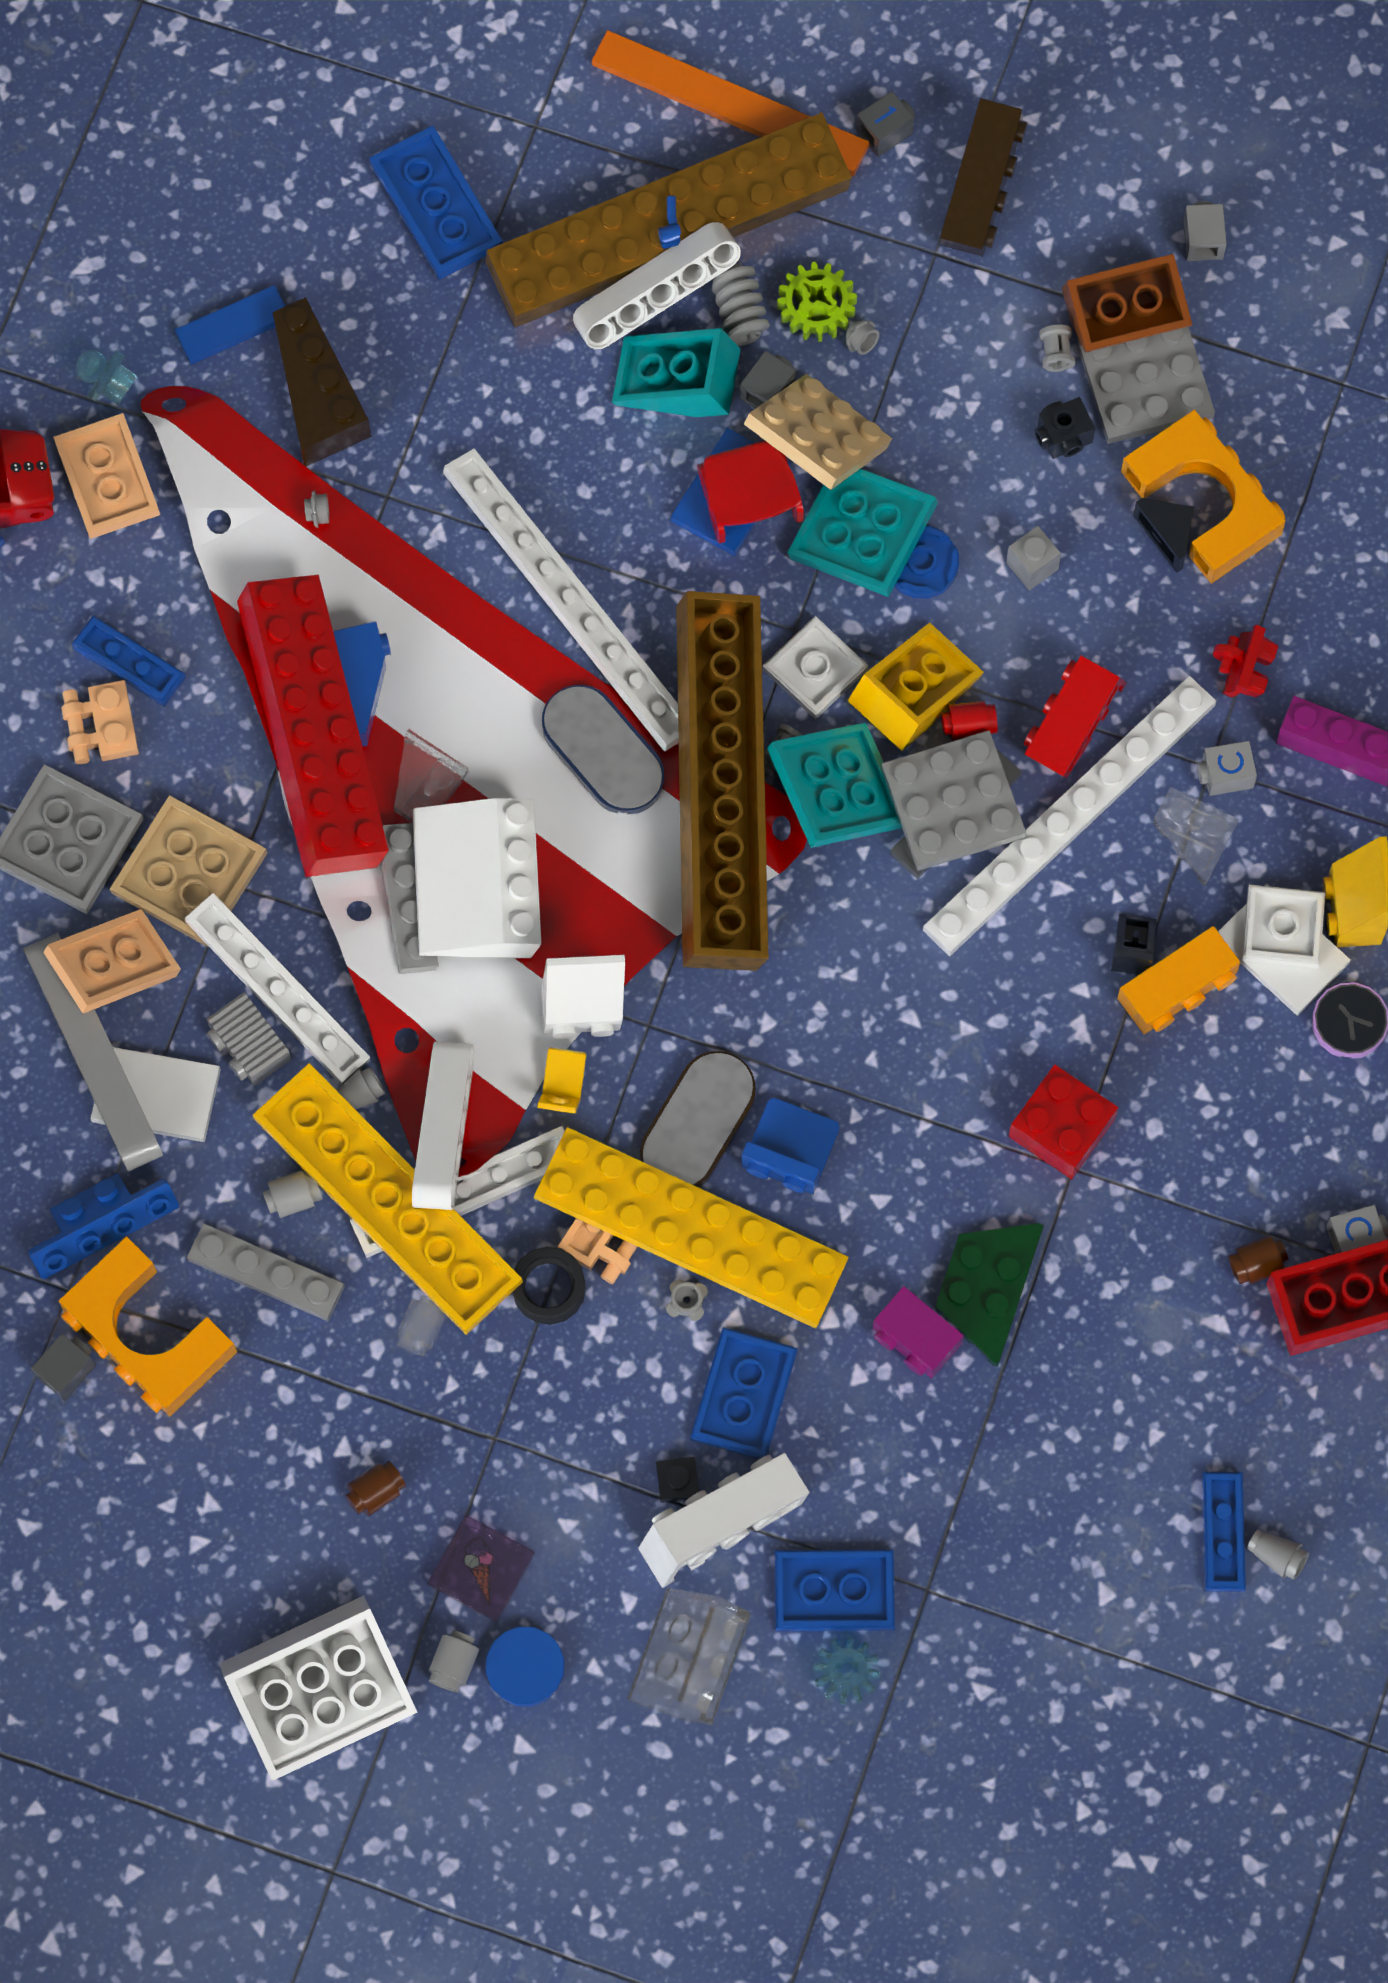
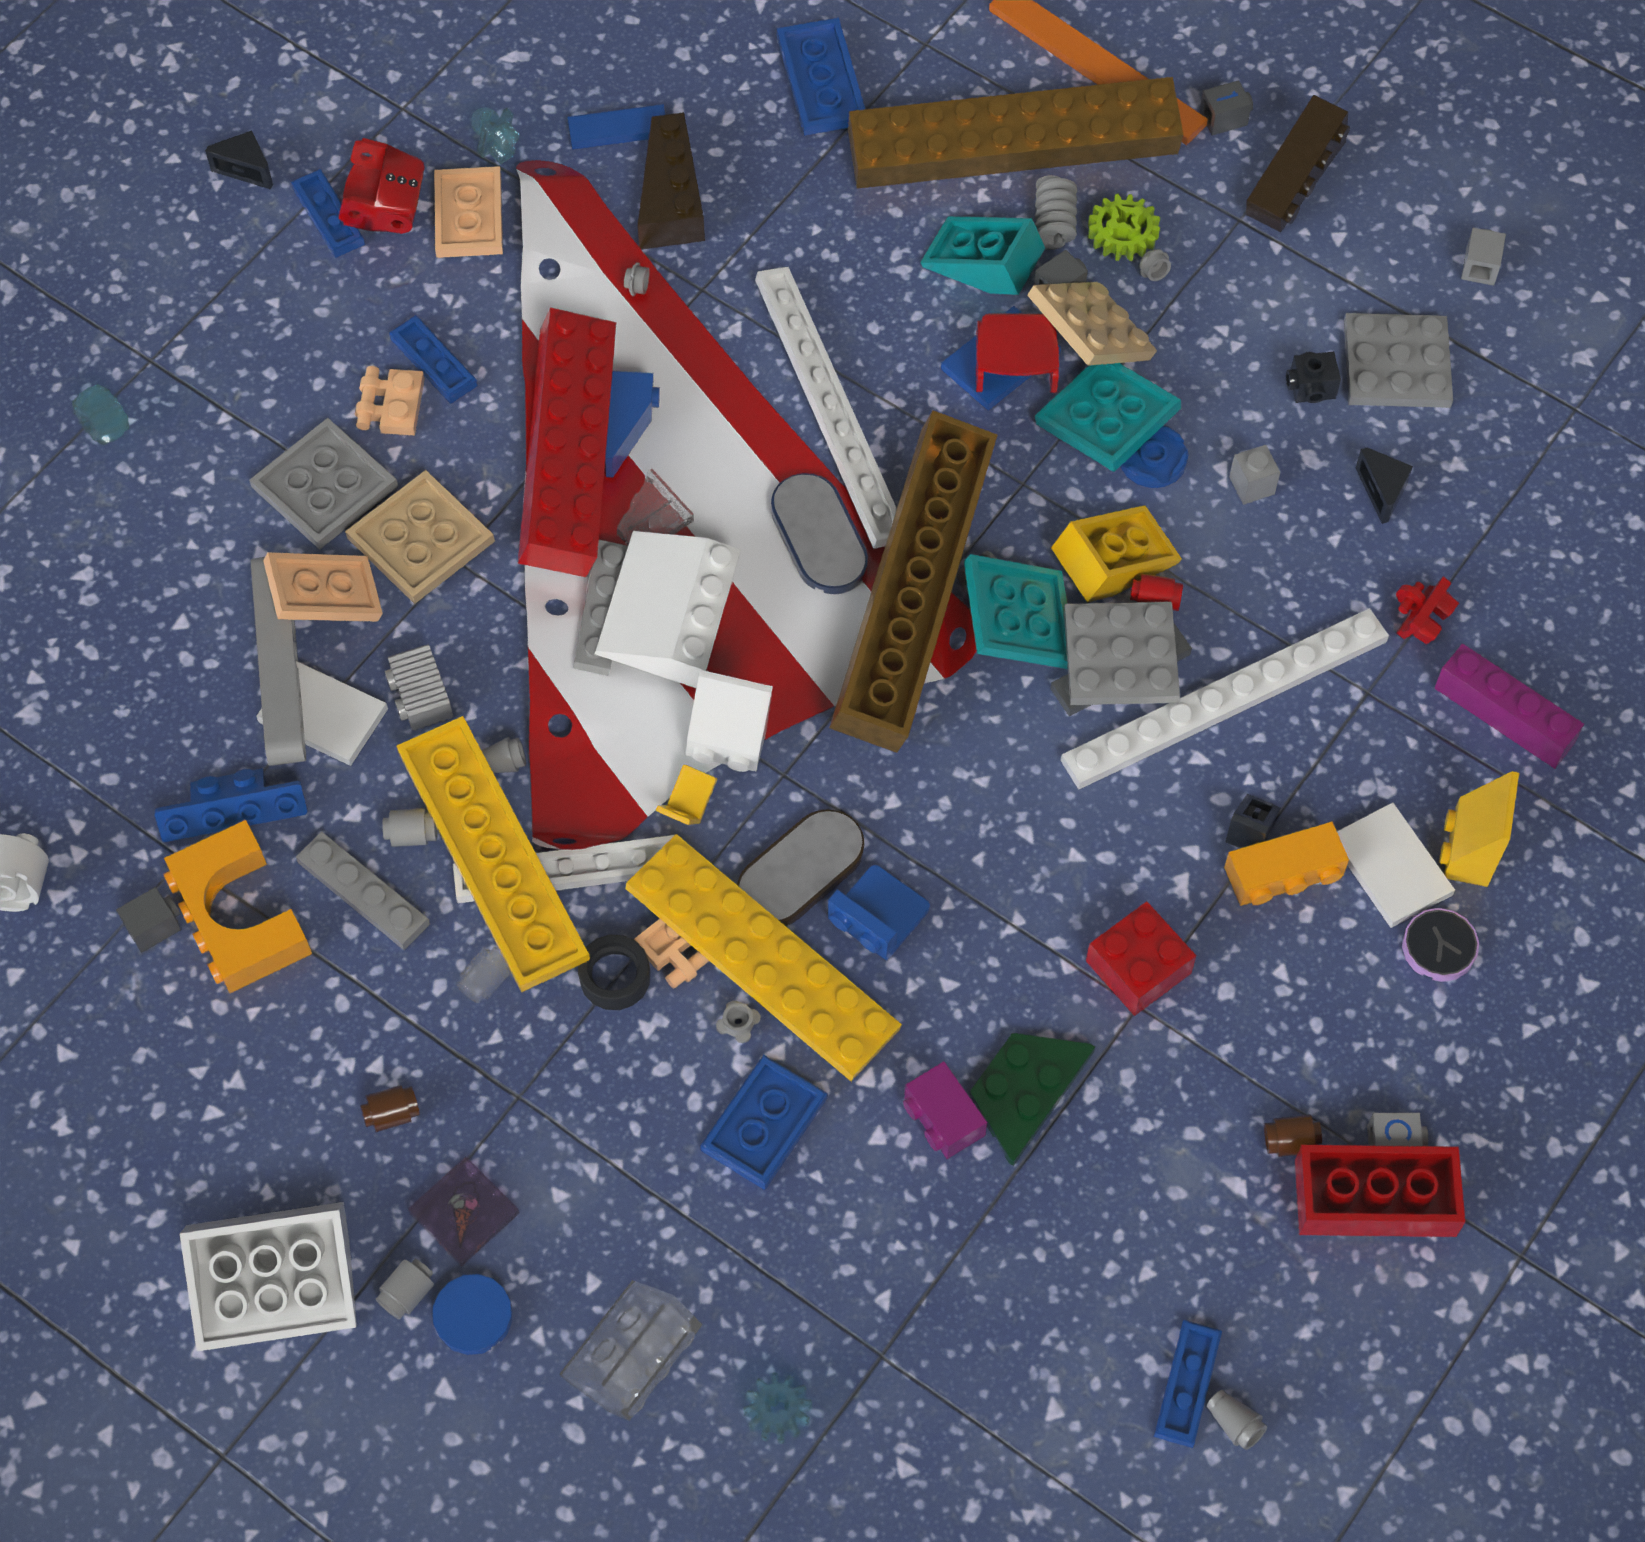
camera: 15 degrees right, 10 degrees down
white plate [185,893,370,1085] -> none
white beam [412,1042,474,1210] -> none
white beam [573,222,741,349] -> none
white wedge [638,1453,810,1588] -> none
black plate [656,1457,699,1503] -> none
blue hand [658,196,681,249] -> none
white tile [762,616,869,720] -> none
blue tile [775,1550,895,1631] -> none
red wedge [1023,655,1127,778] -> none
light grey bush [1039,324,1075,372] -> none
dark orange slope [1062,254,1193,353] -> none
light orange arch [1121,409,1286,584] -> none
clear wing [1153,787,1239,886] -> none
light grey brick [1197,741,1257,796] -> none
white tile [1242,884,1325,969] -> none

